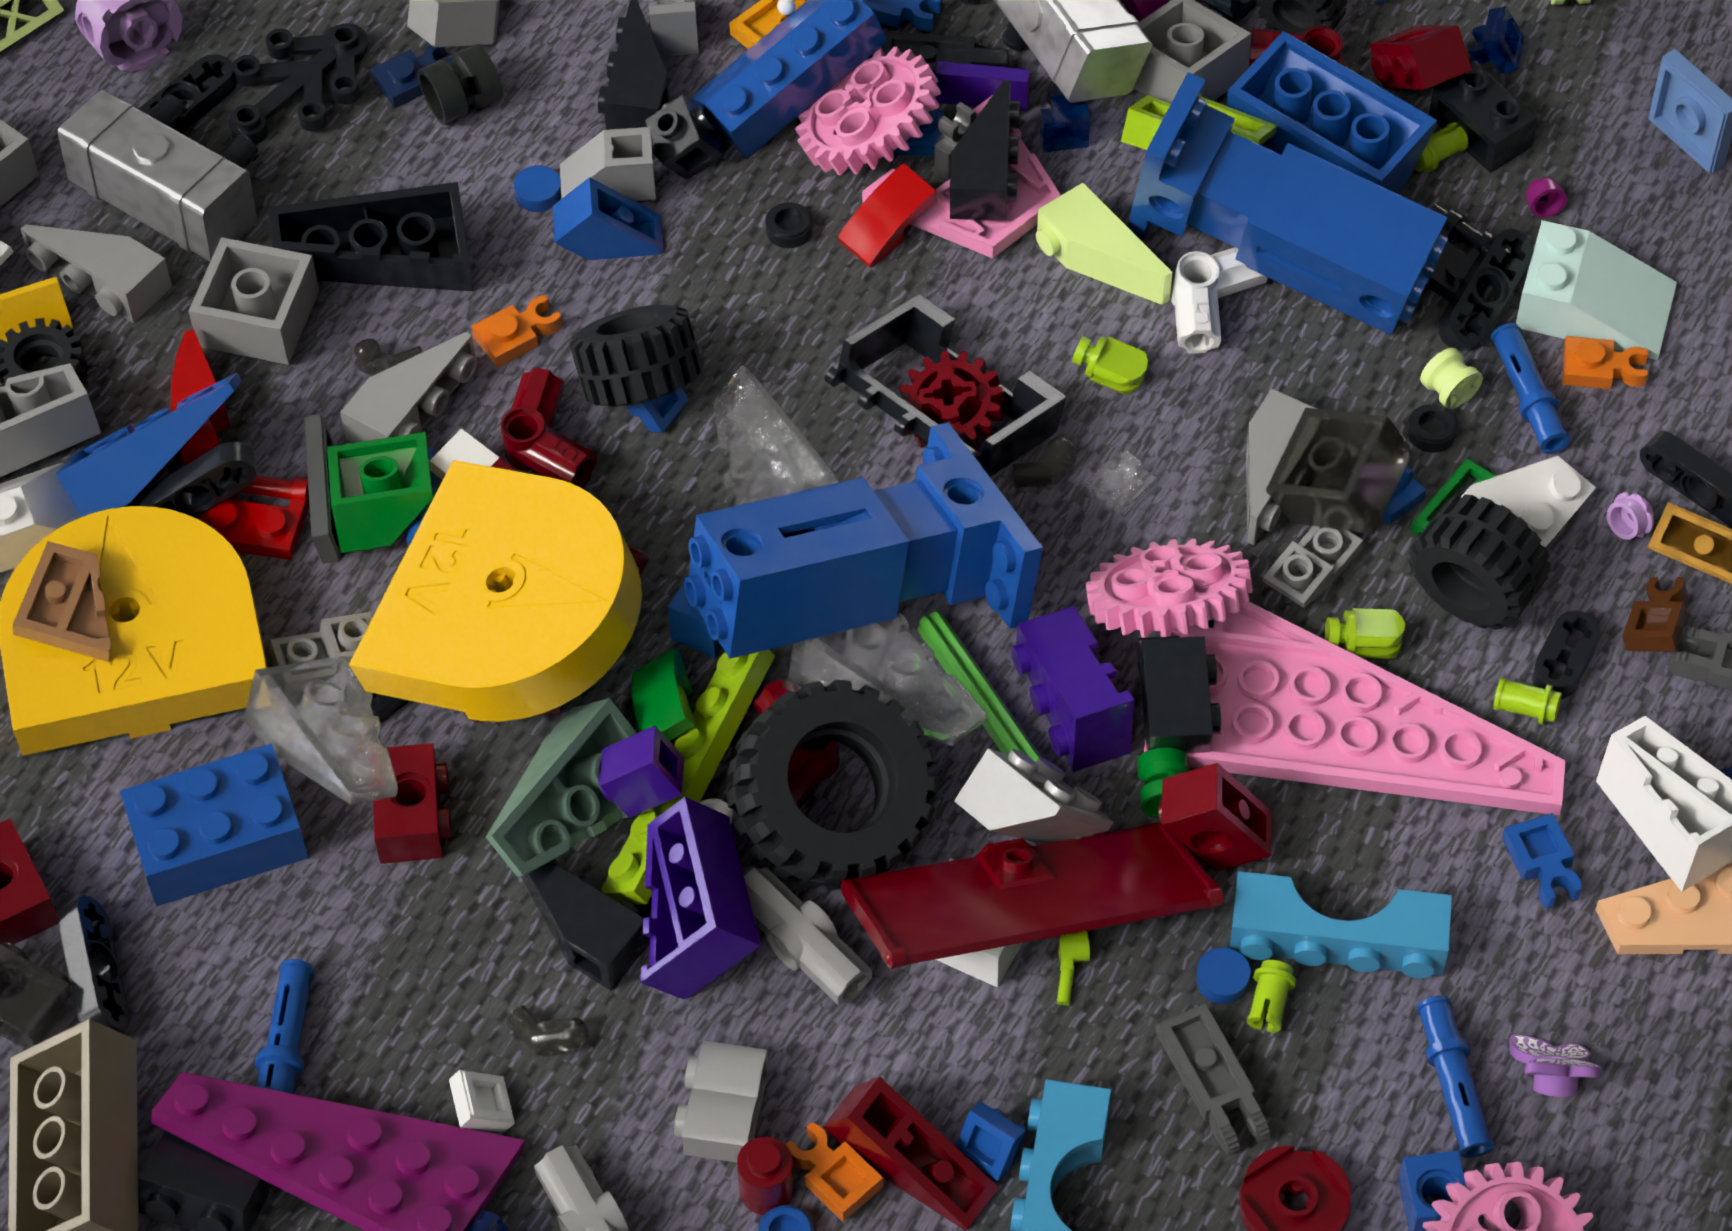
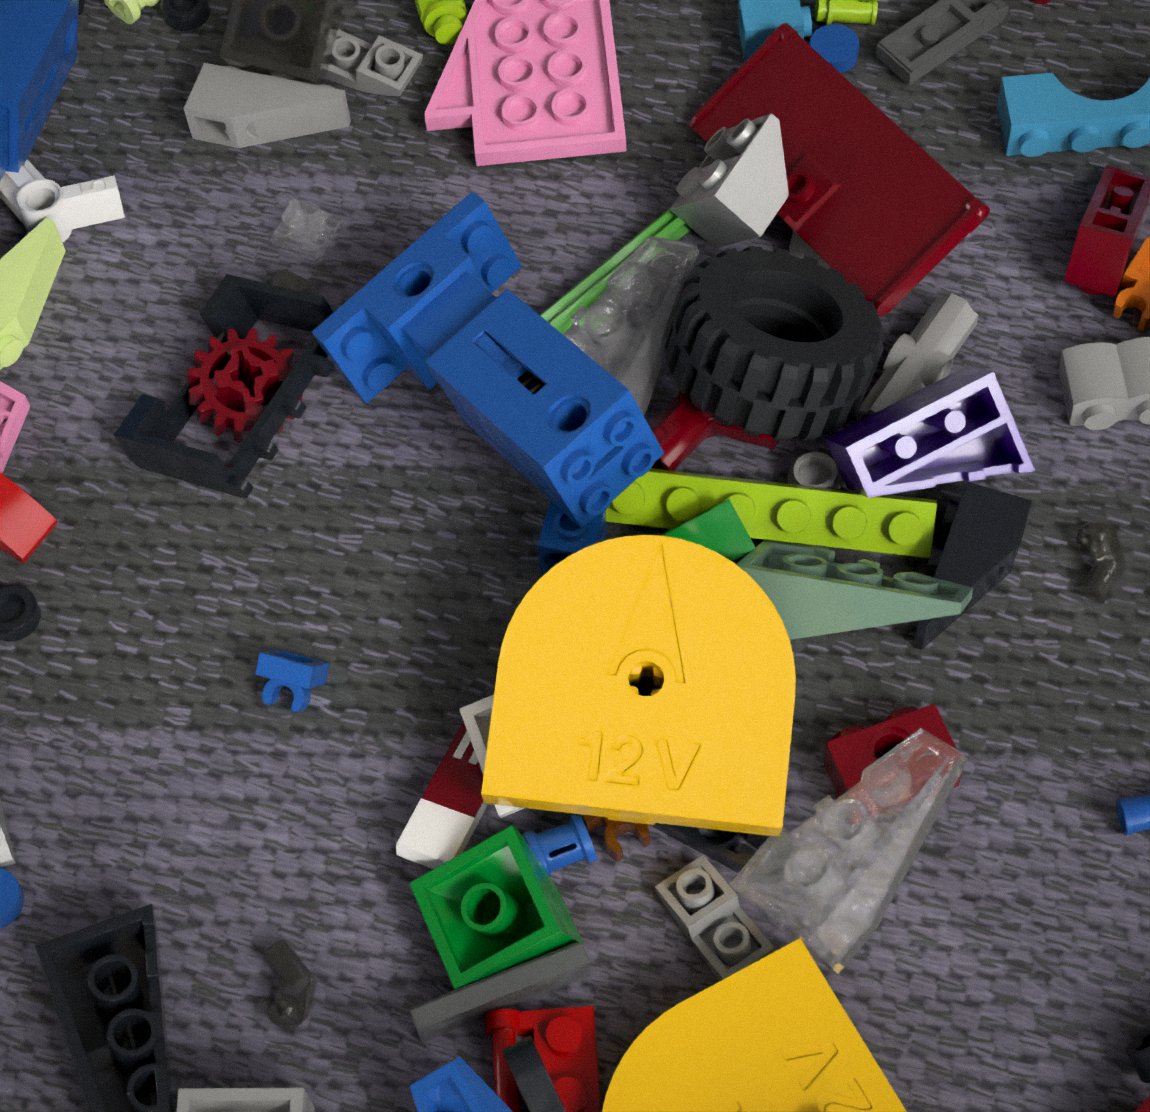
camera: 100 degrees left, 5 degrees up
blue brick [120,743,308,907] -> none
light grey slope [340,332,477,443] -> none
orange plate [471,295,563,368] -> none
dark red piece [501,367,597,488] -> none
blue slope [552,177,664,260] -> none
black tyre [569,304,703,406] -> none
dark purple brick [598,726,684,818] -> none
clear wedge [713,365,839,506] -> none
blue tile [955,1101,1026,1181] -> none
dark purple wedge [1011,606,1135,772] -> none
lime arm [1072,336,1148,395] -> none
bright pink gear [1086,539,1253,638] -> none
black hinge [1137,636,1221,753] -> none
green wheel [1137,747,1190,818] -> none
dark red brick [1158,763,1272,871] -> none

